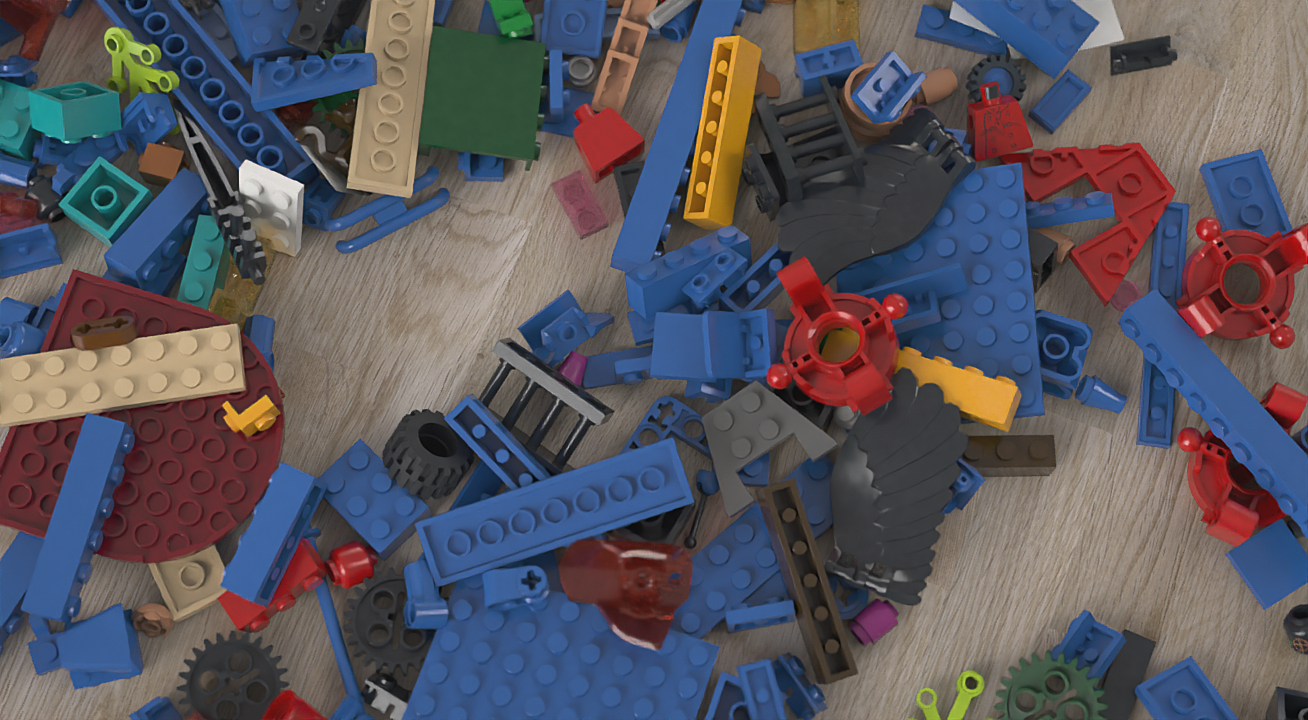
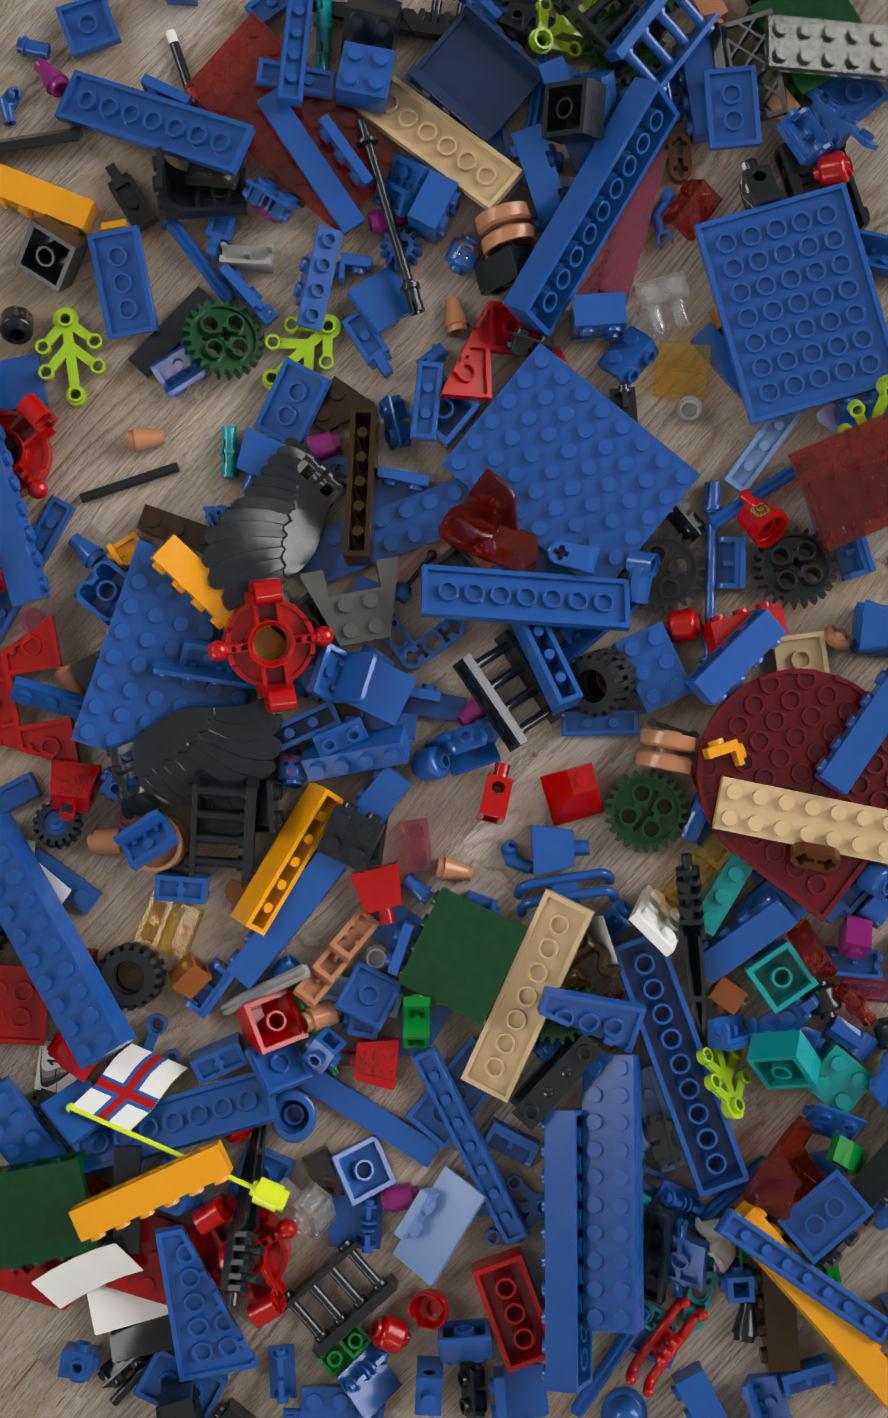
camera: 155 degrees left, 15 degrees up
none -> lime plant [35,307,107,408]
none -> black bar [79,462,180,503]
none -> light orange bracket [106,531,142,570]
none -> nougat cone [126,427,165,453]
none -> teal pin [219,425,240,479]
none -> blue torso [236,428,286,490]
none -> blue plate [253,357,332,444]
none -> blue head [276,749,308,788]
none -> dark brown wing [313,376,375,432]
none -> black plate [316,800,387,873]
none -> blue pin [401,873,435,905]
none -> blue head [411,746,451,782]
none -> nougat cone [433,855,473,882]
none -> red torso [477,762,513,825]
none -> blue arm [501,840,532,874]
none -> blue torso [530,825,590,875]
none -> red slope [540,763,603,826]
none -> blue tile [561,709,639,736]
none -> dark green gear [603,769,688,853]
none -> nougat wheel [635,728,698,775]
none -> clear smoke hinge [647,717,699,738]
none -> blue hinge [715,537,746,591]
none -> clear red bracket [787,919,838,978]
none -> magenta brick [838,915,873,960]

